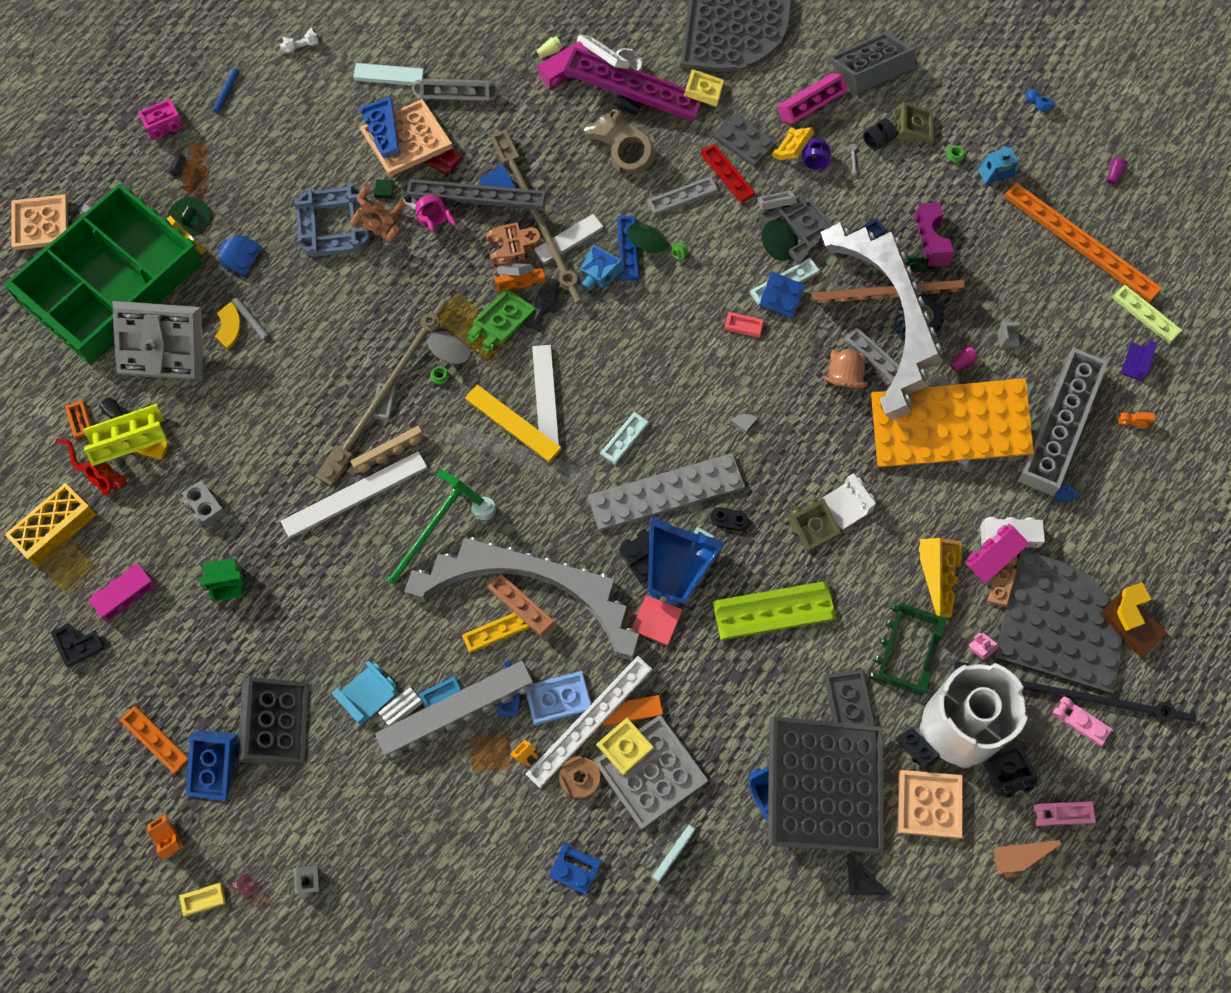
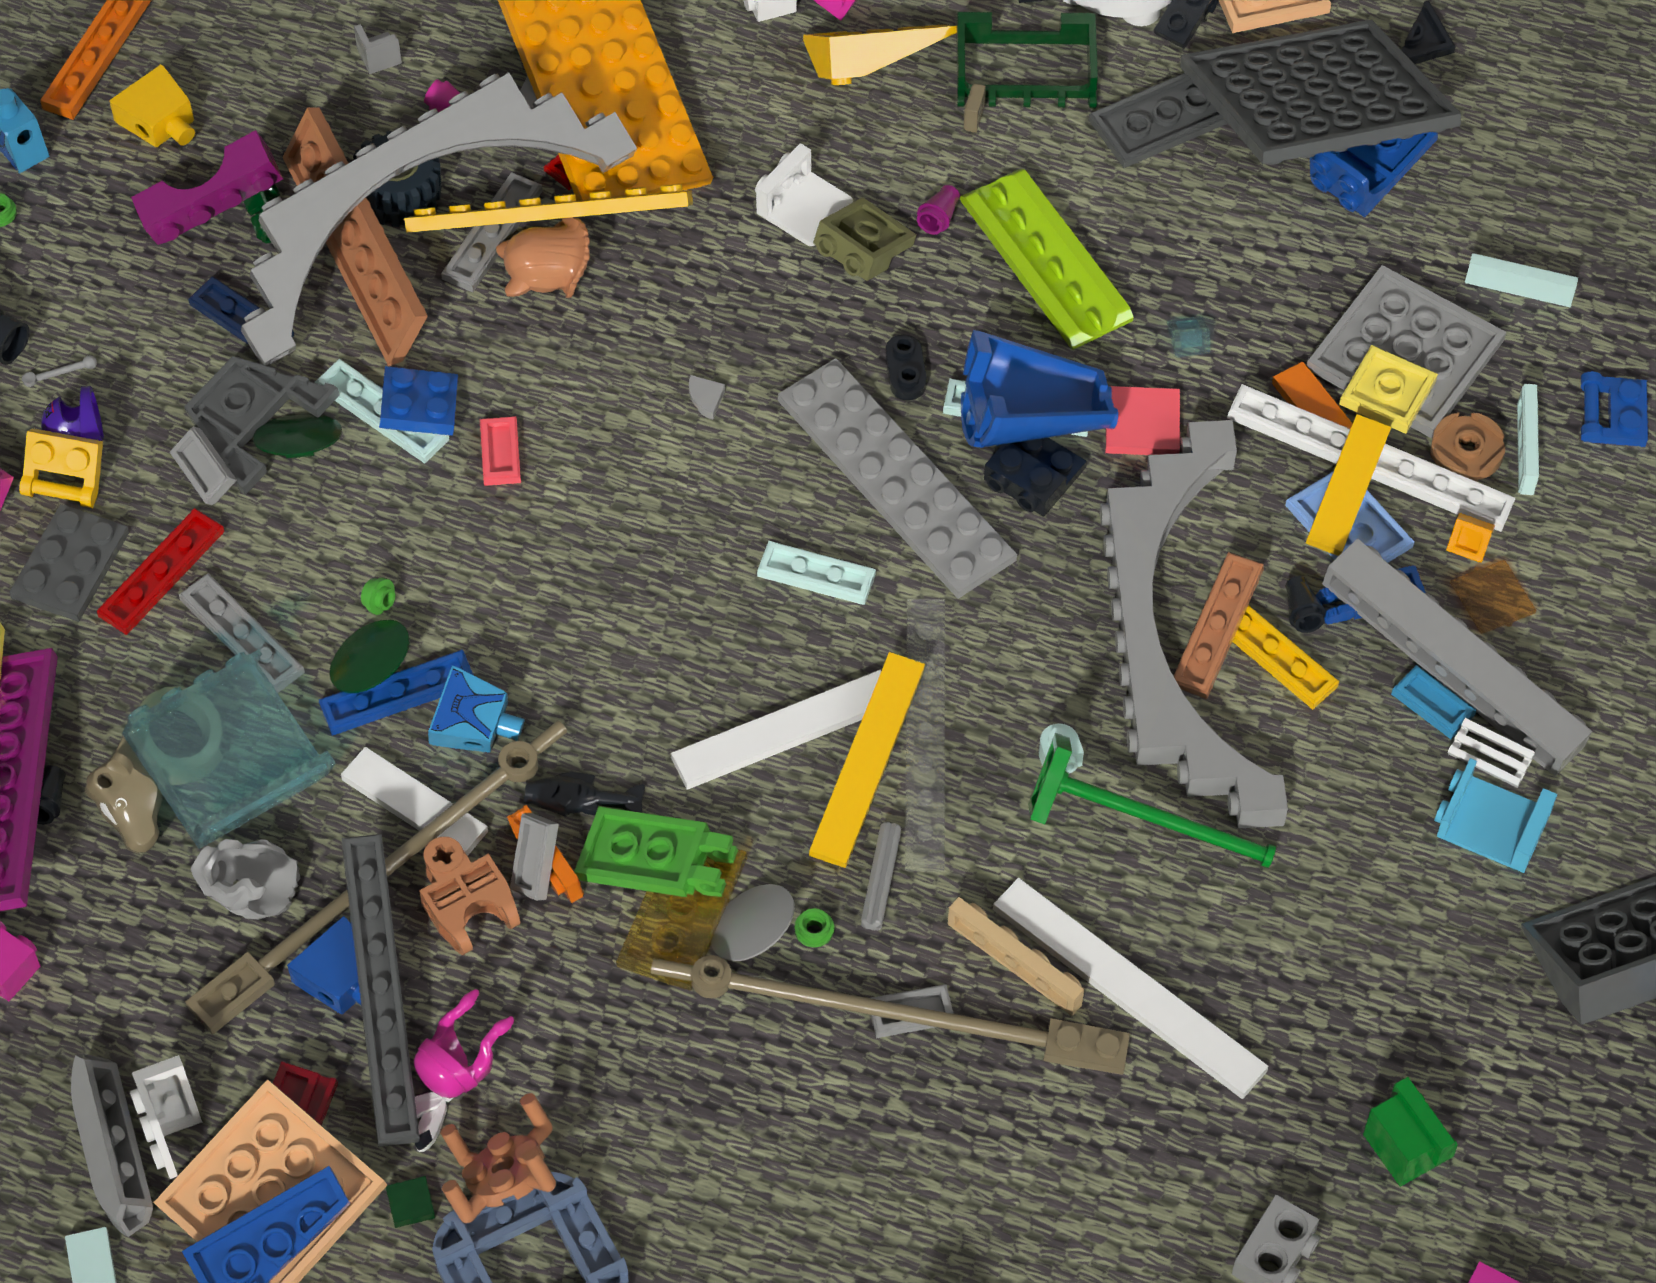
camera: 110 degrees left, 10 degrees down
none -> yellow torso [109,65,195,147]
none -> clear light blue panel [122,649,336,849]
none -> white bracket [130,1055,202,1179]
none -> light grey hair [191,839,300,920]
none -> yellow plate [404,184,693,233]
none -> light grey axle [861,822,901,931]
none -> magenta cone [917,185,960,235]
none -> dark tan tile [963,83,986,133]
none -> clear light blue slope [1167,316,1211,358]
none -> black cone [1285,576,1326,633]
none -> yellow tile [1305,414,1391,556]
none -> light aqua tile [1517,384,1539,495]

